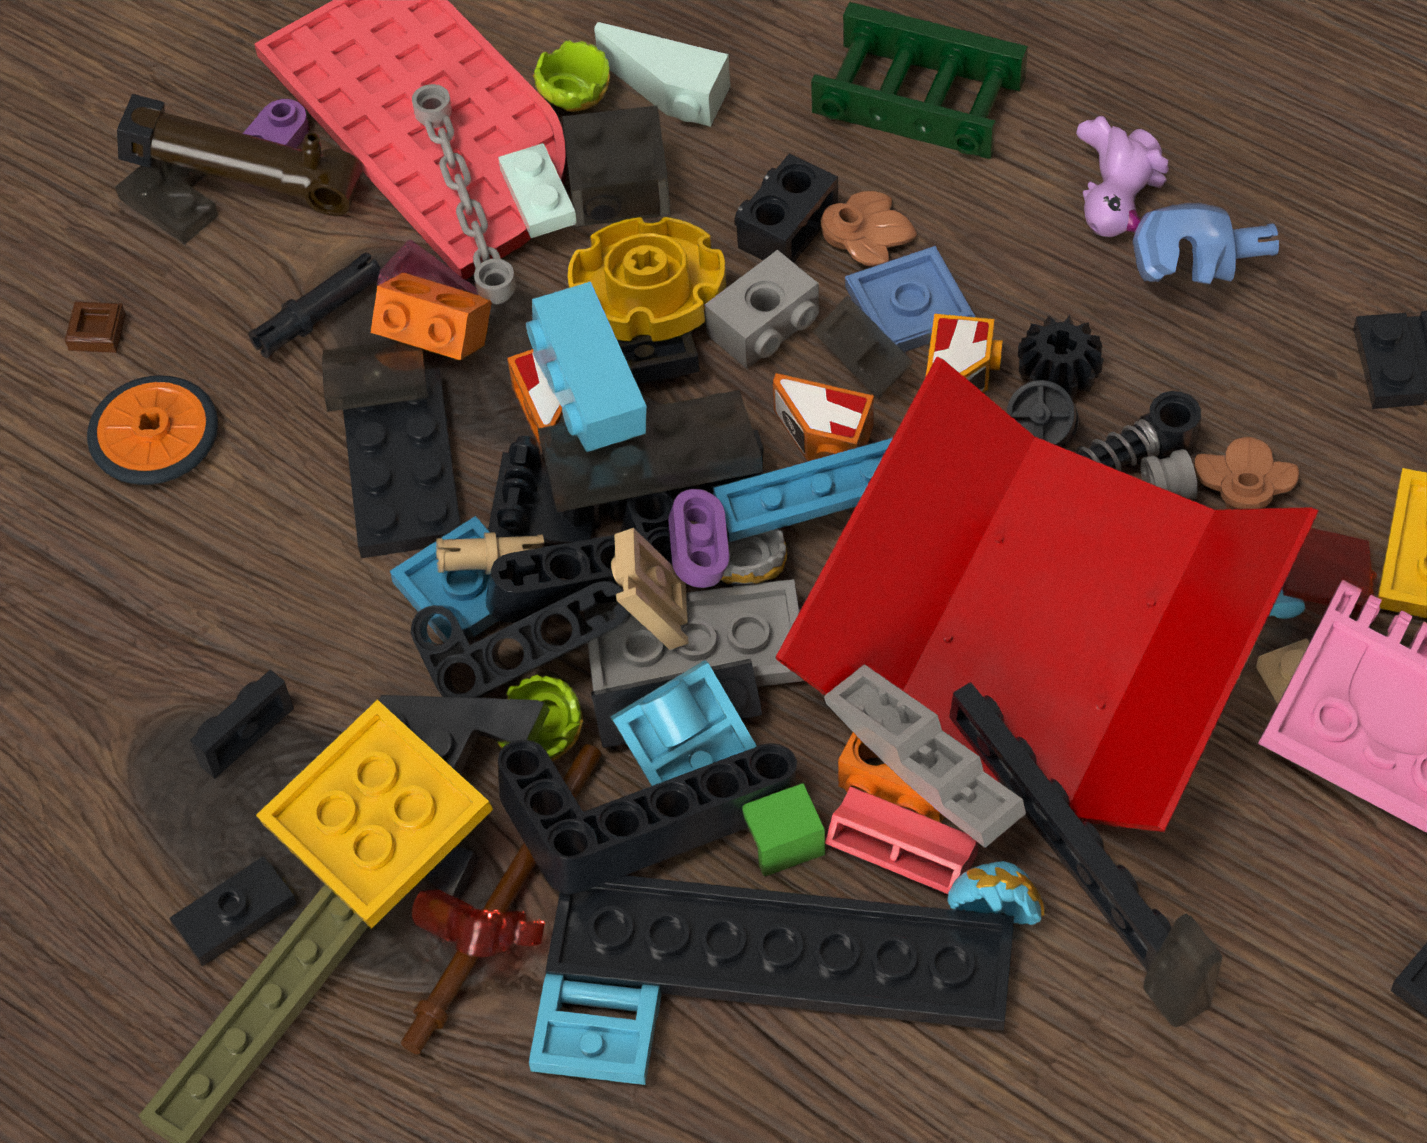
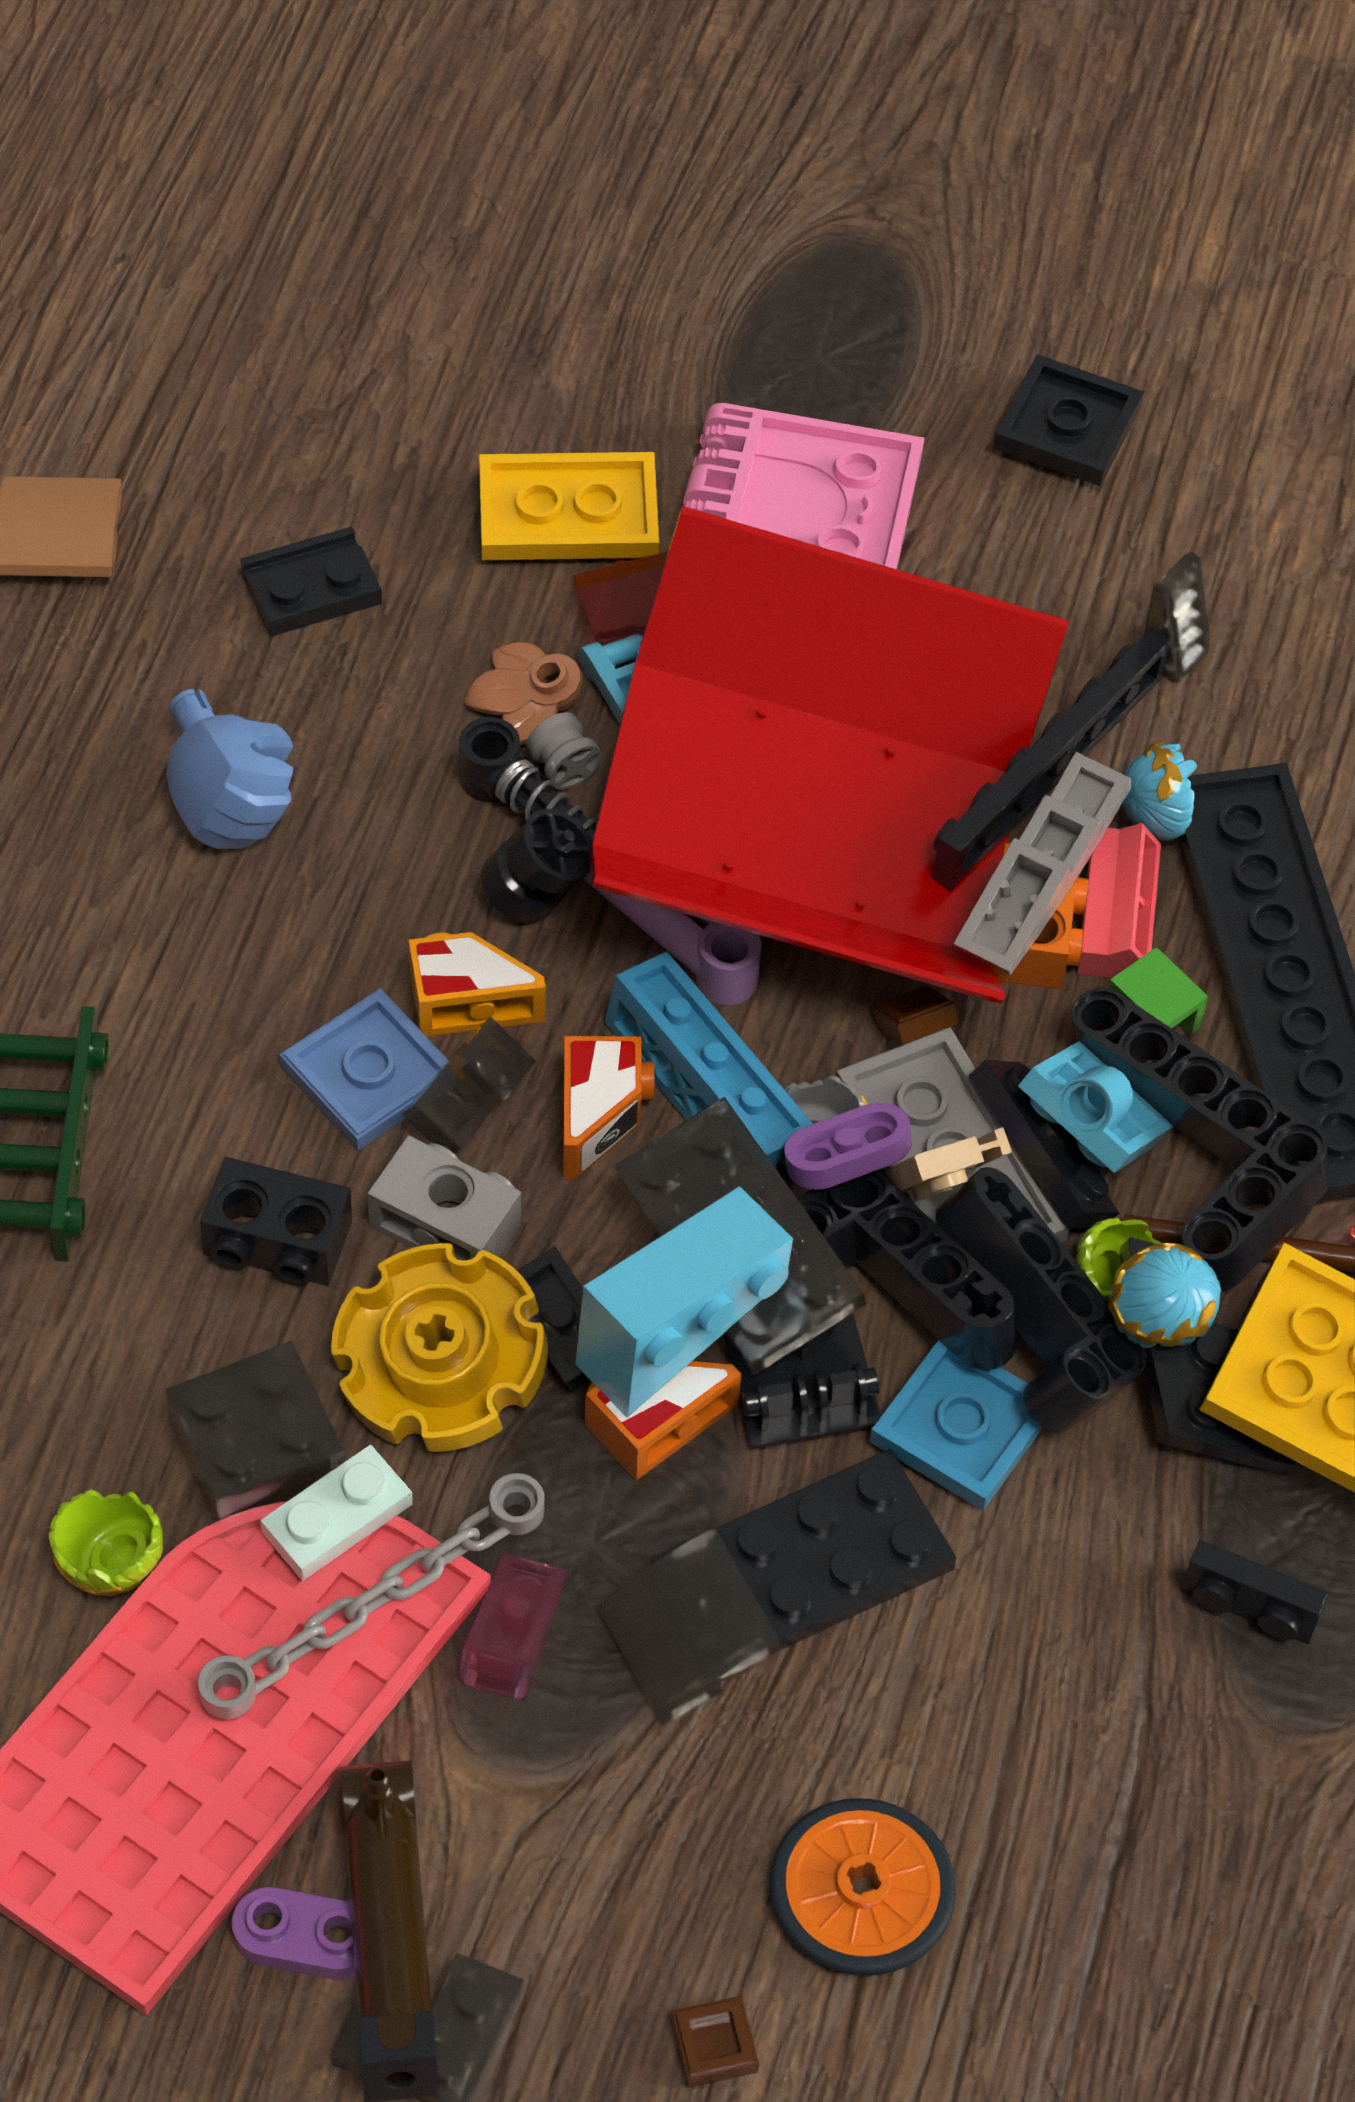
camera: 115 degrees left, 0 degrees up
black pin [248,252,383,358] -> none
orange brick [370,273,492,360] -> none
tan pin [436,532,544,575] -> none
light aqua slope [594,22,730,127] -> none
nougat plate [821,191,917,267] -> none
black gear [1017,314,1104,400] -> none
lavender animal [1076,116,1169,237] -> none
none -> medium azure hair [1108,1243,1221,1348]

